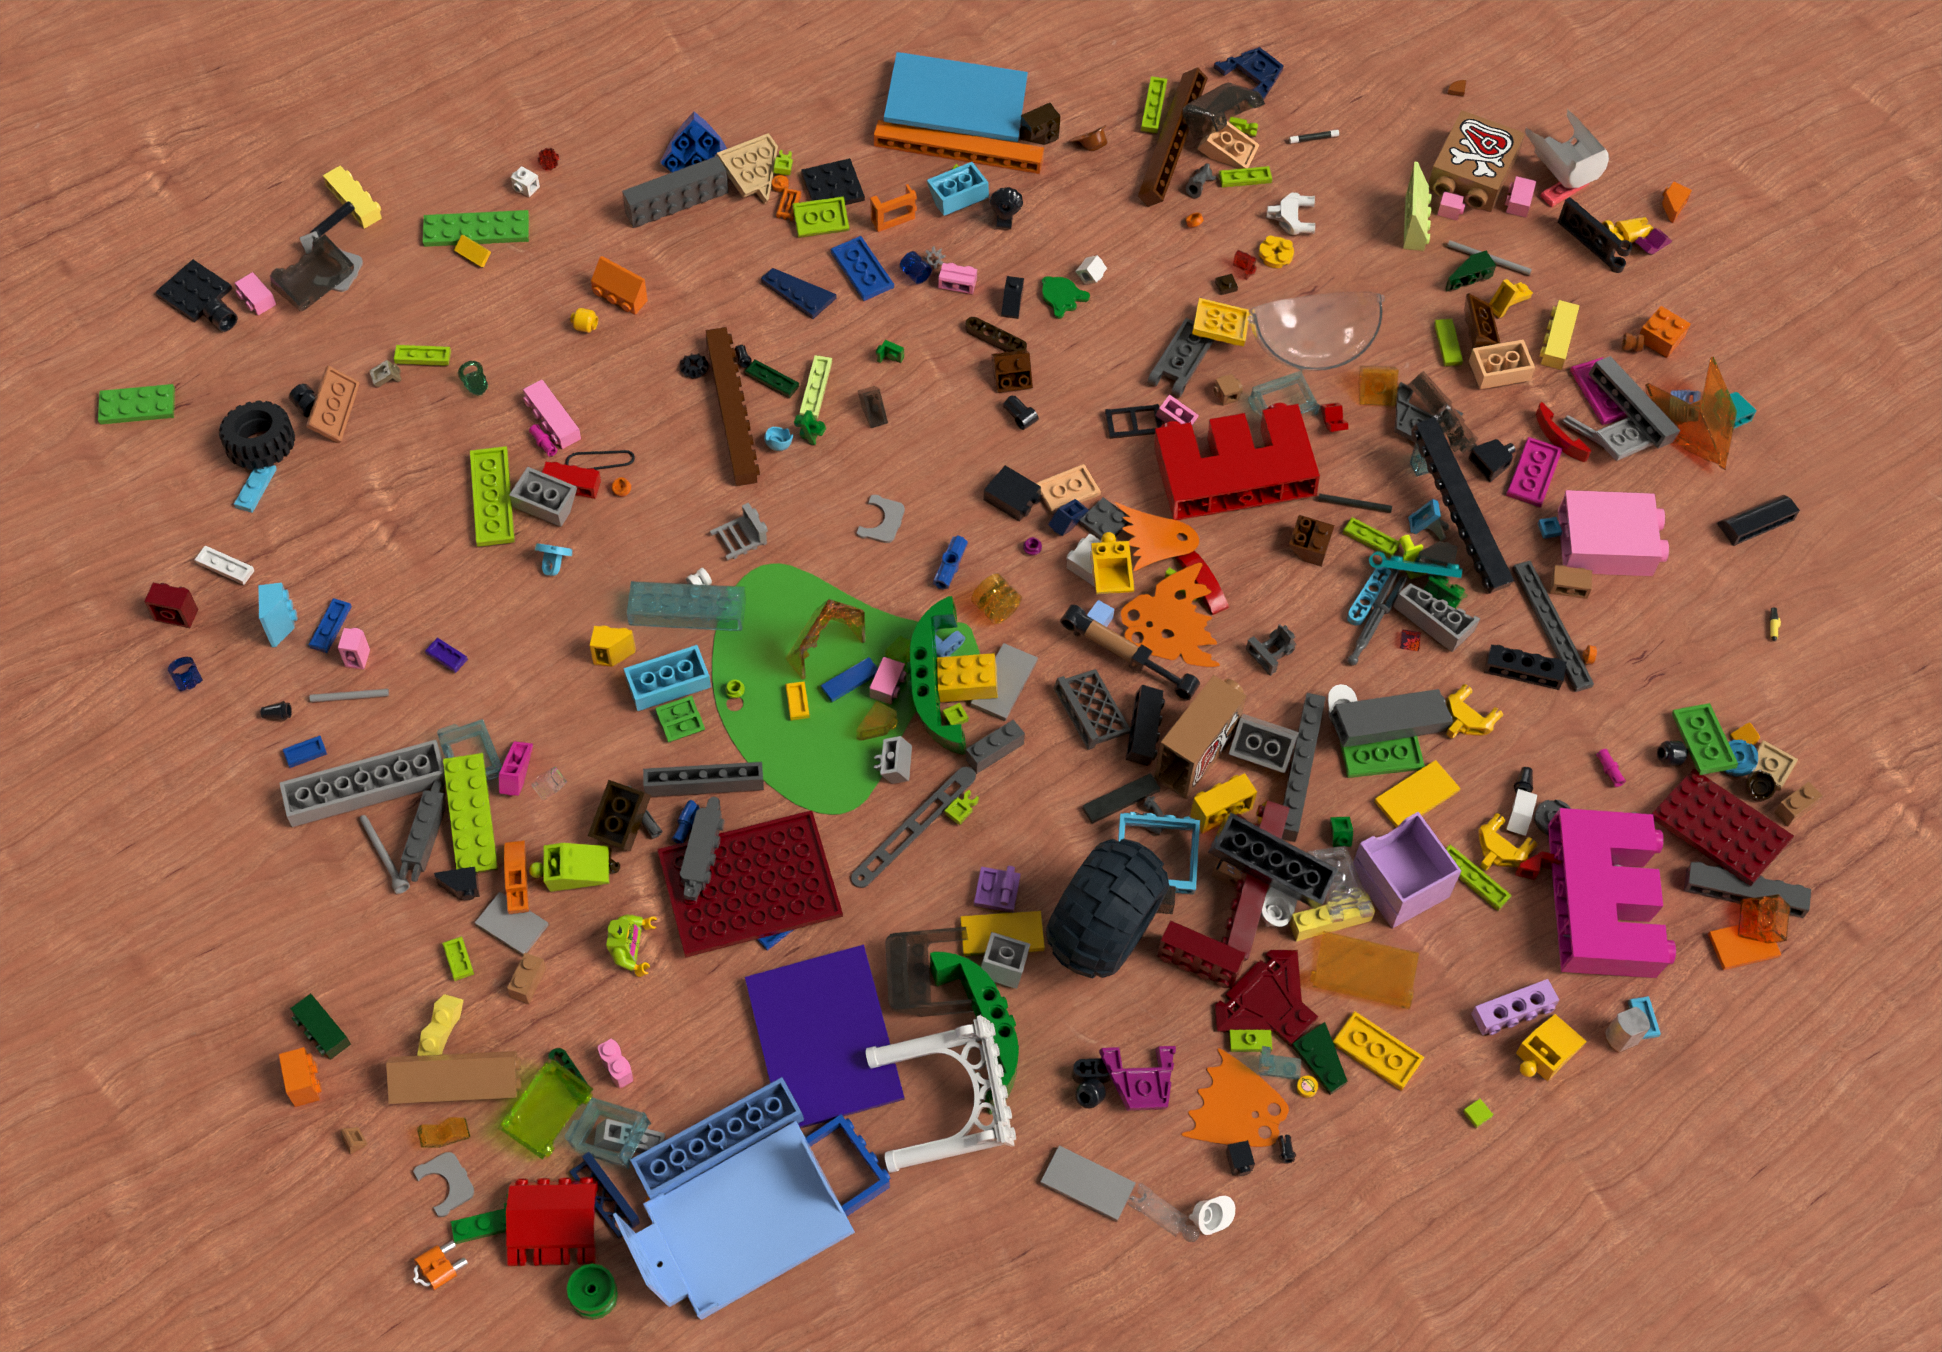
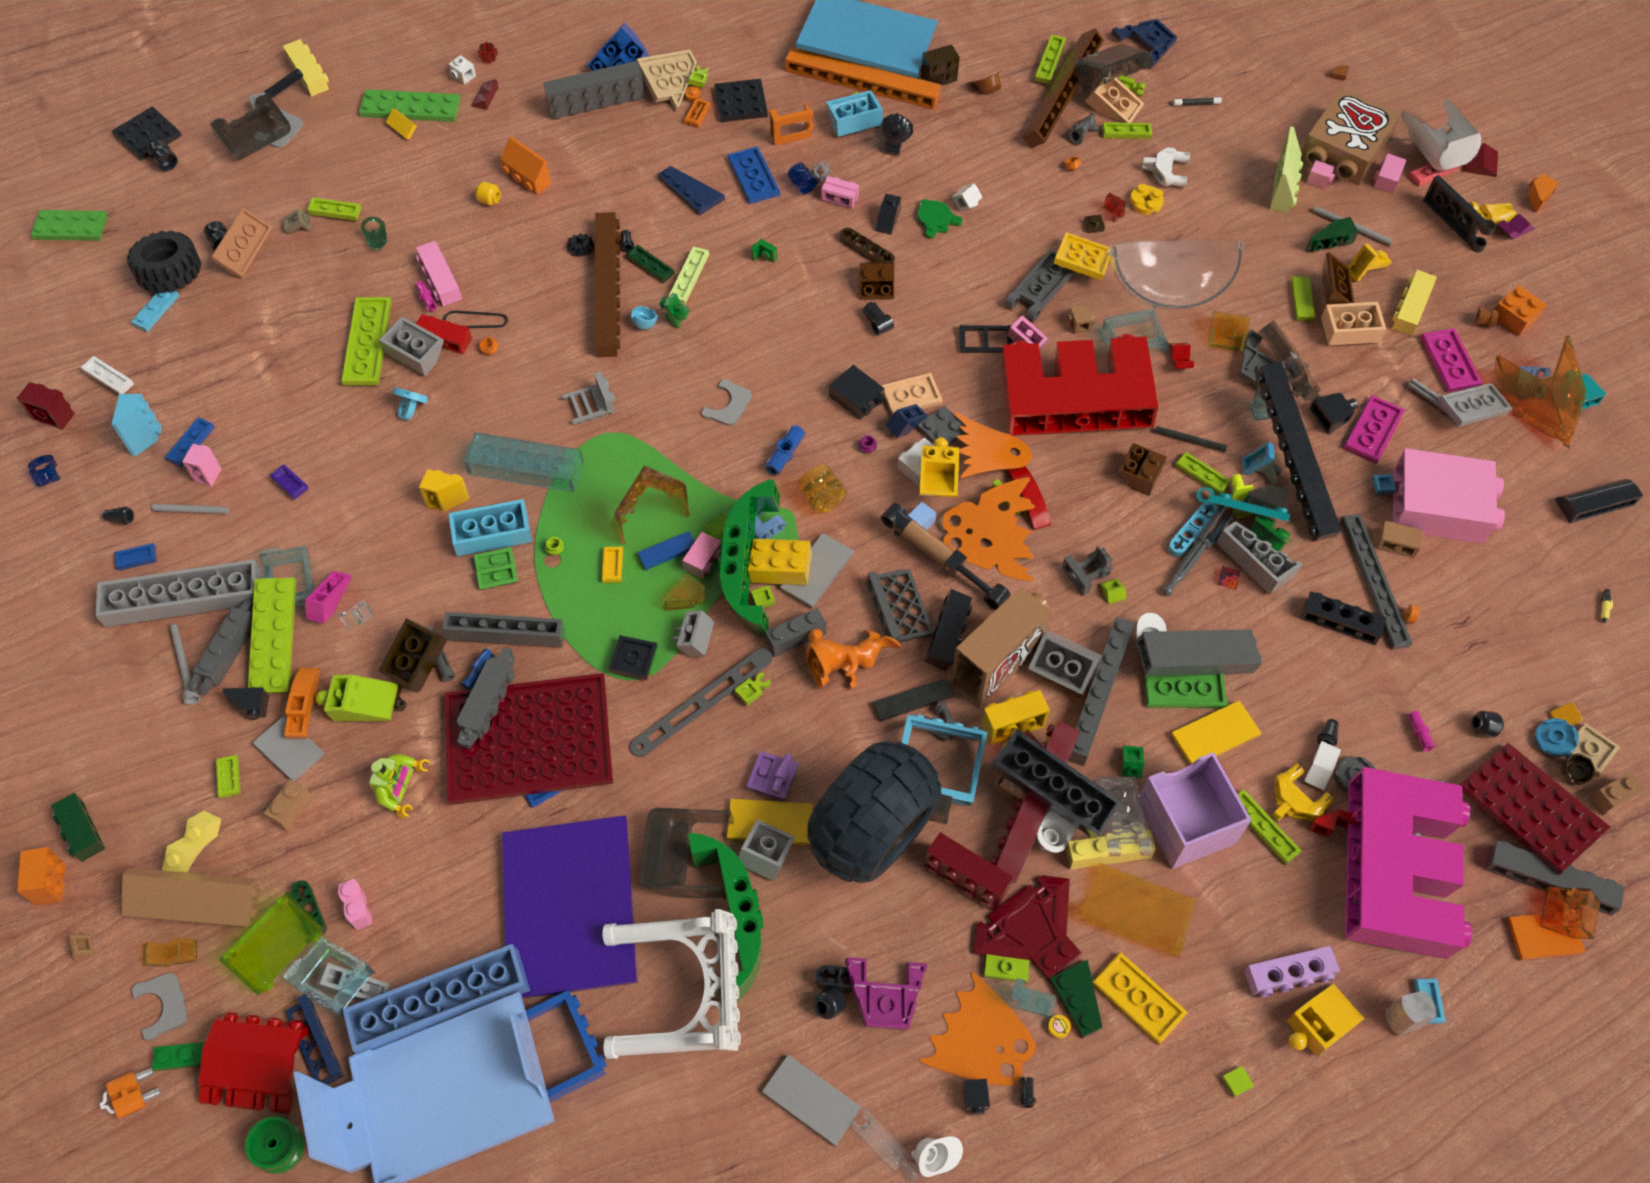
camera: 10 degrees right, 0 degrees up
bright pink brick [235,272,276,315] -> none
white wheel [686,568,712,593] -> none
lime tile [793,197,849,238] -> none
clear smoke slope [858,386,888,428] -> none
yellow connector [1446,684,1503,739] -> none
red slope [1536,402,1591,462] -> none
dark grey brick [1589,356,1680,449] -> none
bright green plate [1672,703,1738,775] -> none
none -> dark red slope [472,79,499,109]
none -> black plate [609,635,658,680]
none -> orange animal [806,629,901,689]
none -> lime slope [1100,579,1126,604]
none -> dark red slope [1463,143,1498,177]

